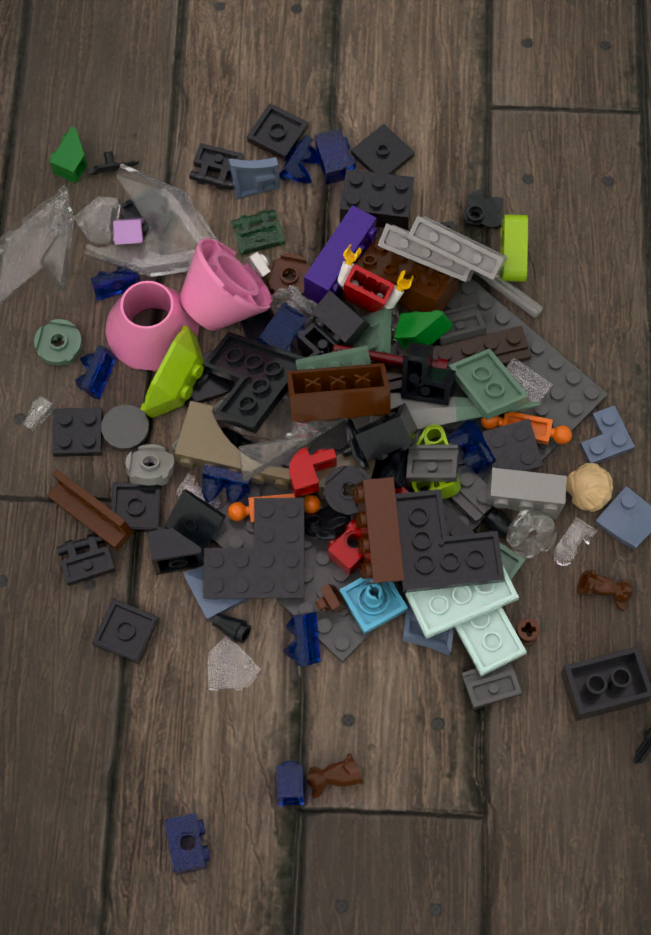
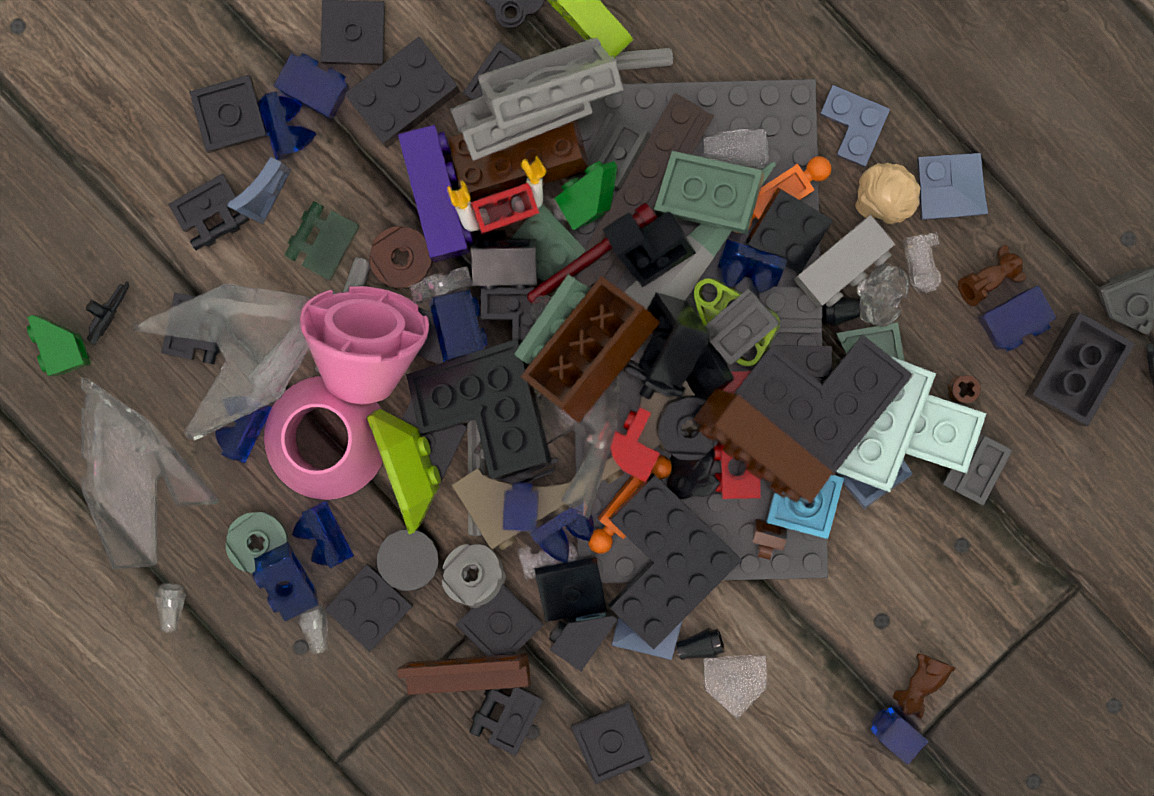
camera: 45 degrees left, 20 degrees up
clear plate [73,197,121,245] -> none
lavender panel [113,218,144,245] -> none
white plate [245,252,270,277] -> none
clear blue tile [283,612,321,666] -> none
none -> clear blue brick [252,542,319,621]
none -> clear blue brick [502,482,540,532]
none -> clear blue brick [977,285,1057,352]

